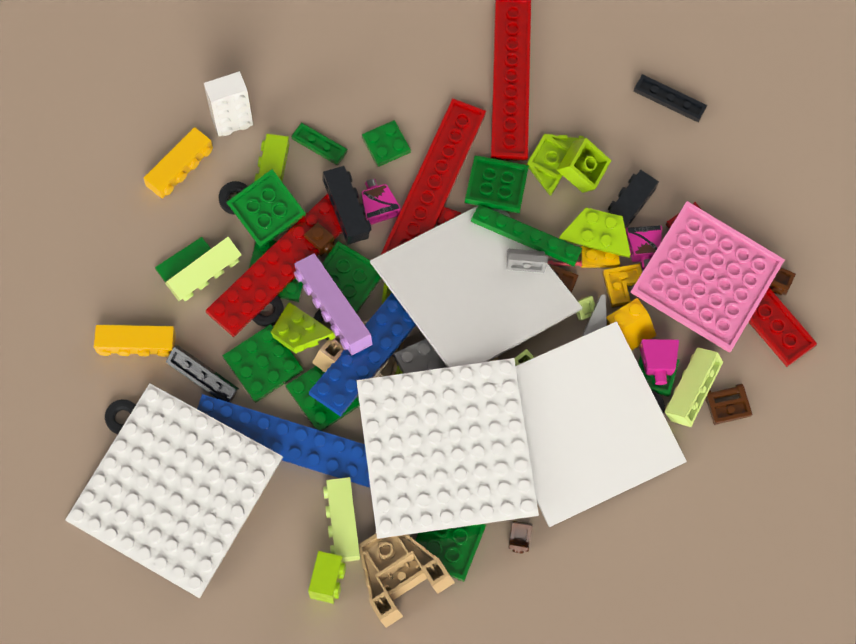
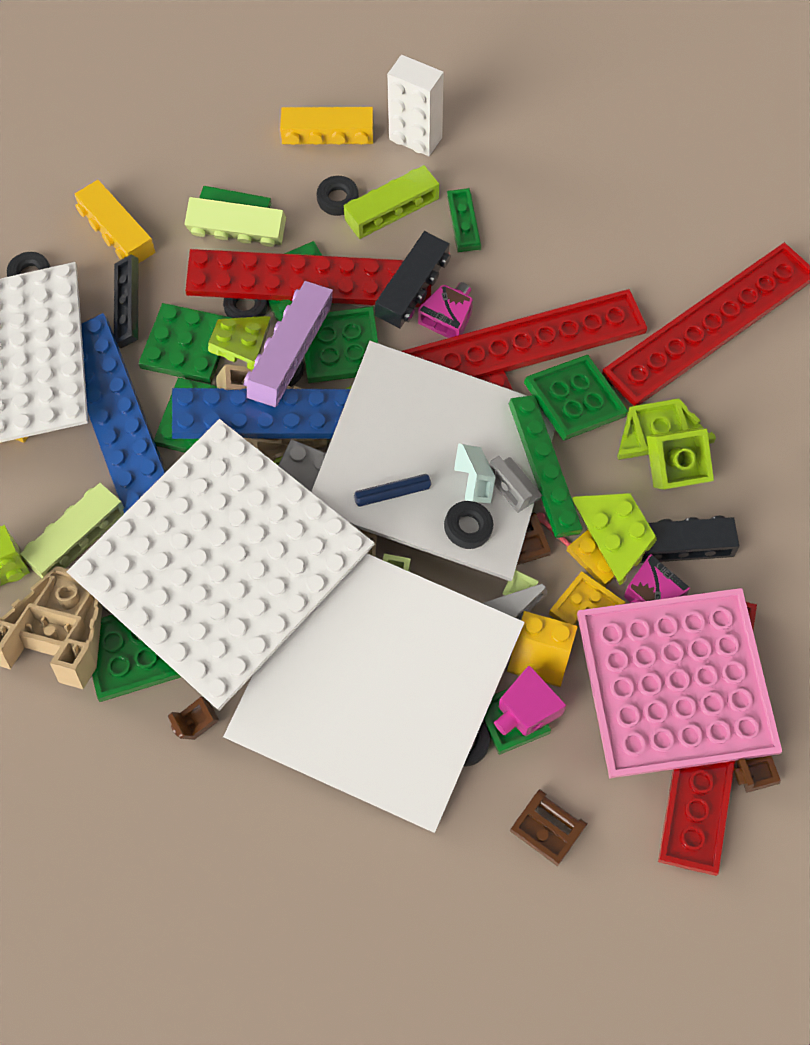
camera: 55 degrees right, 5 degrees down
green plate [226,169,306,248] -> none
reddish brown bracket [304,222,334,256] -> none
green plate [362,120,411,167] -> none
yellowish green brick [665,347,723,427] -> none
none -> dark blue axle [354,474,431,507]
none -> black tyre [444,501,494,549]
none -> light aqua slope [454,444,495,503]

